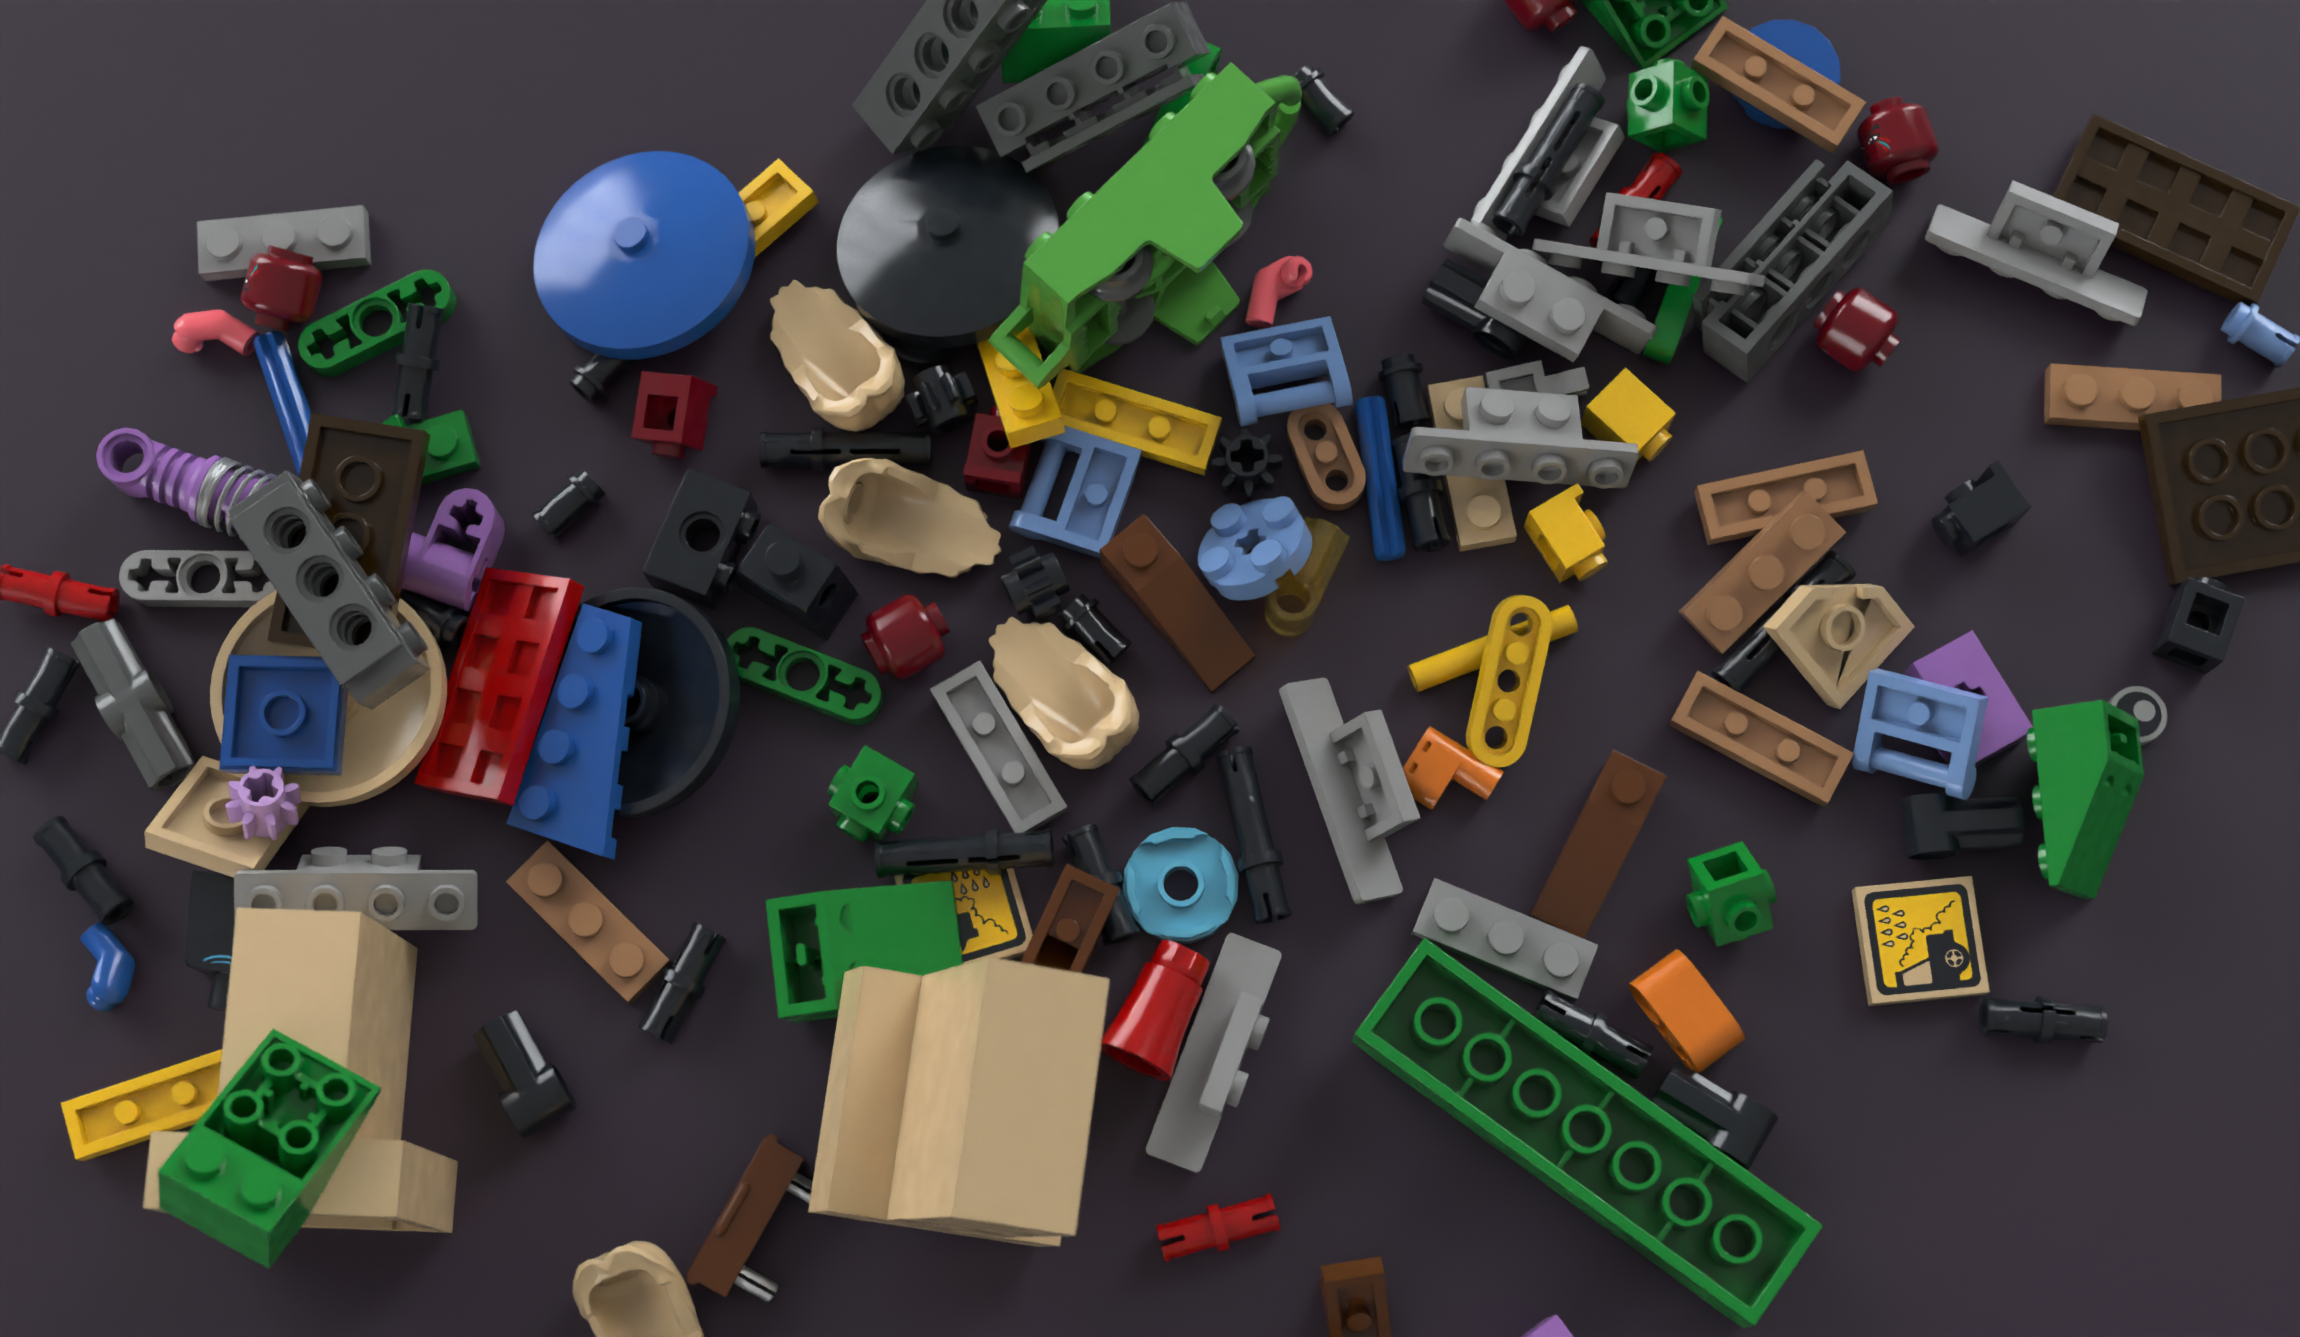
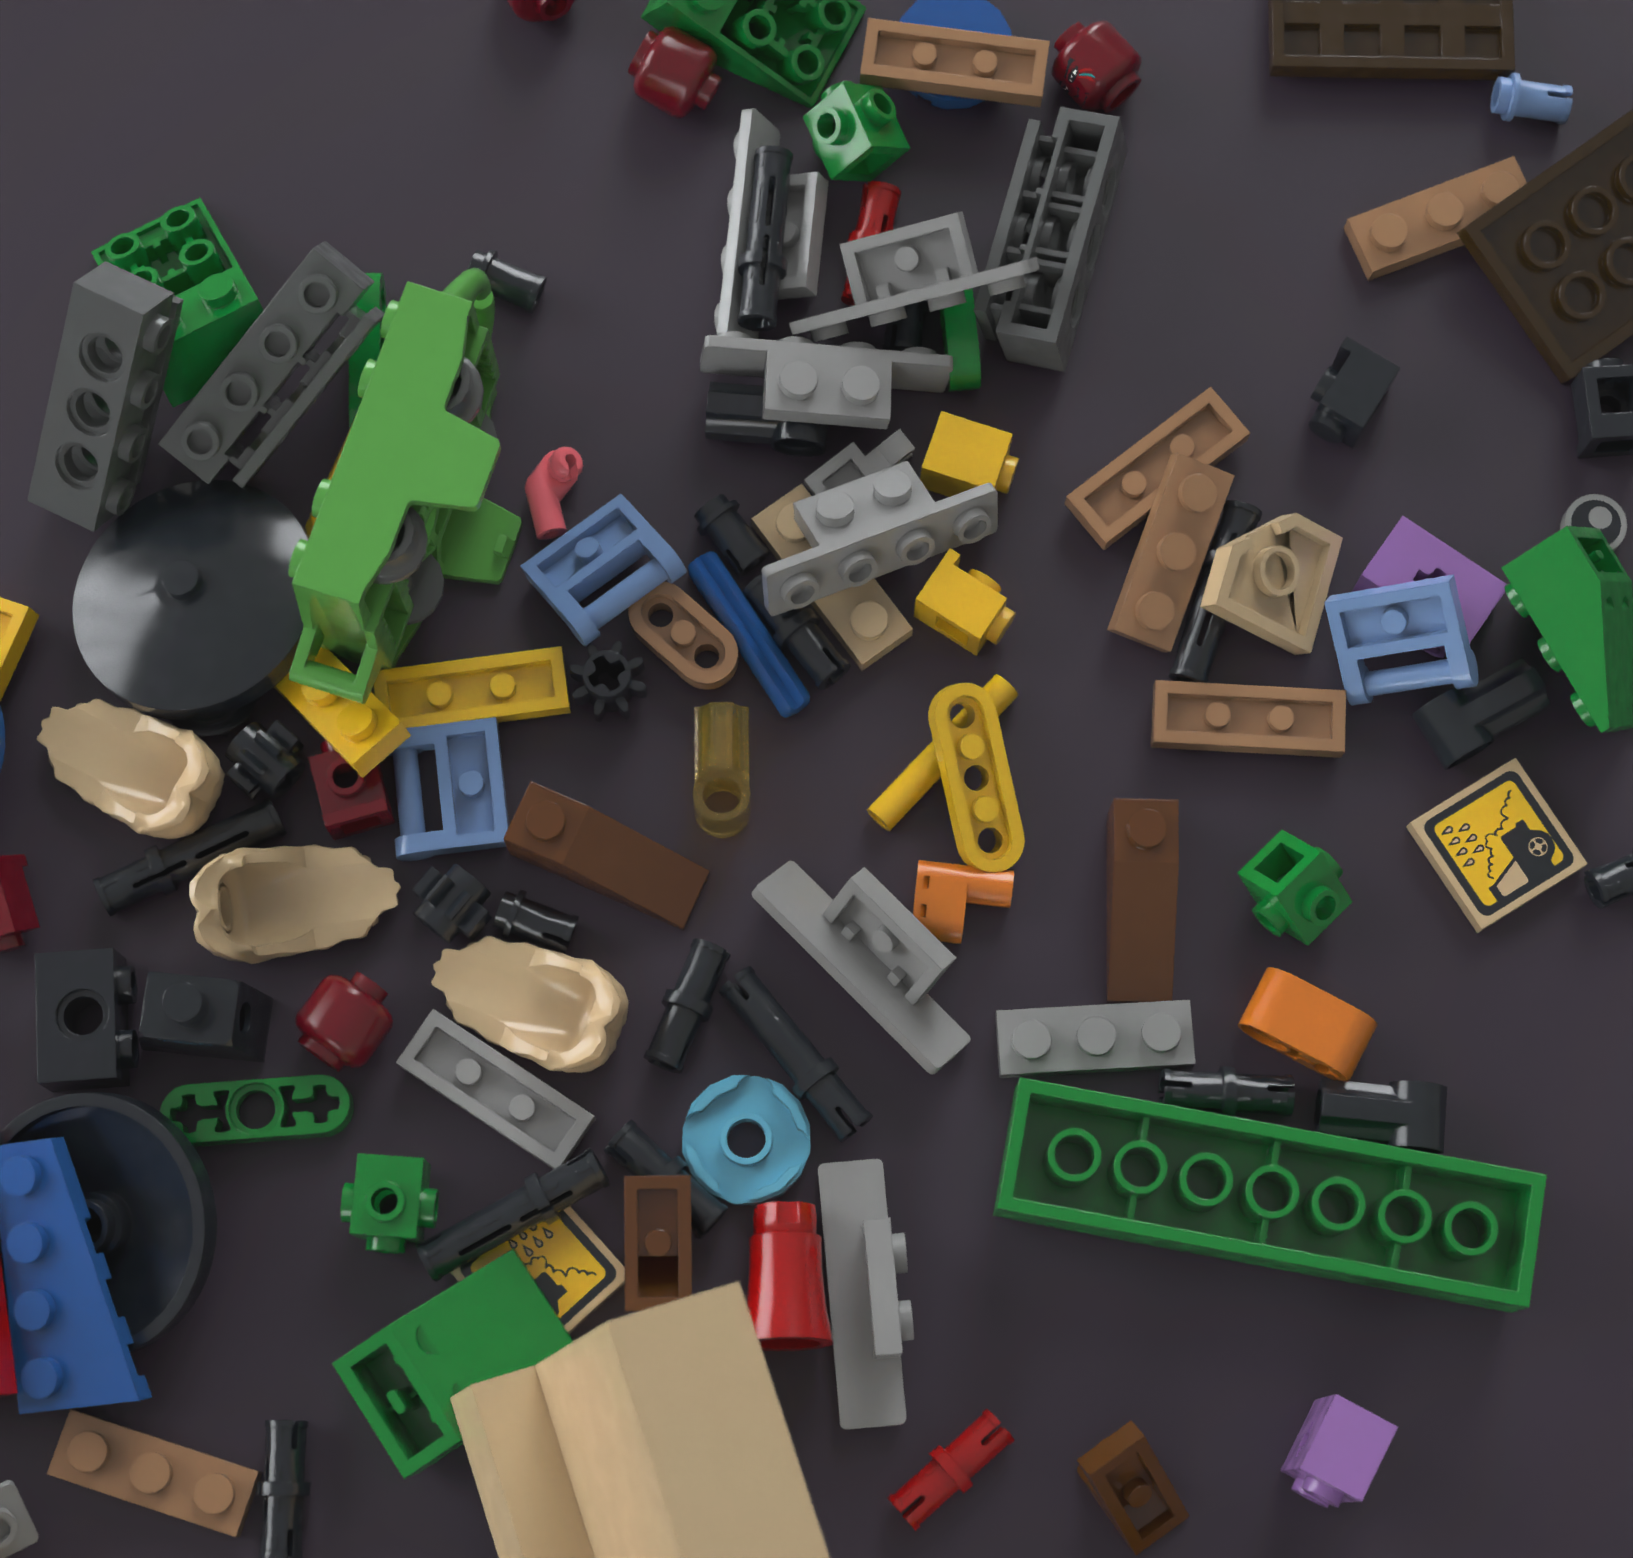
camera: 30 degrees left, 0 degrees up
medium blue plate [1198,496,1312,601] -> none
dark red head [1812,287,1901,372] -> none
light grey bracket [1925,180,2147,326] -> none

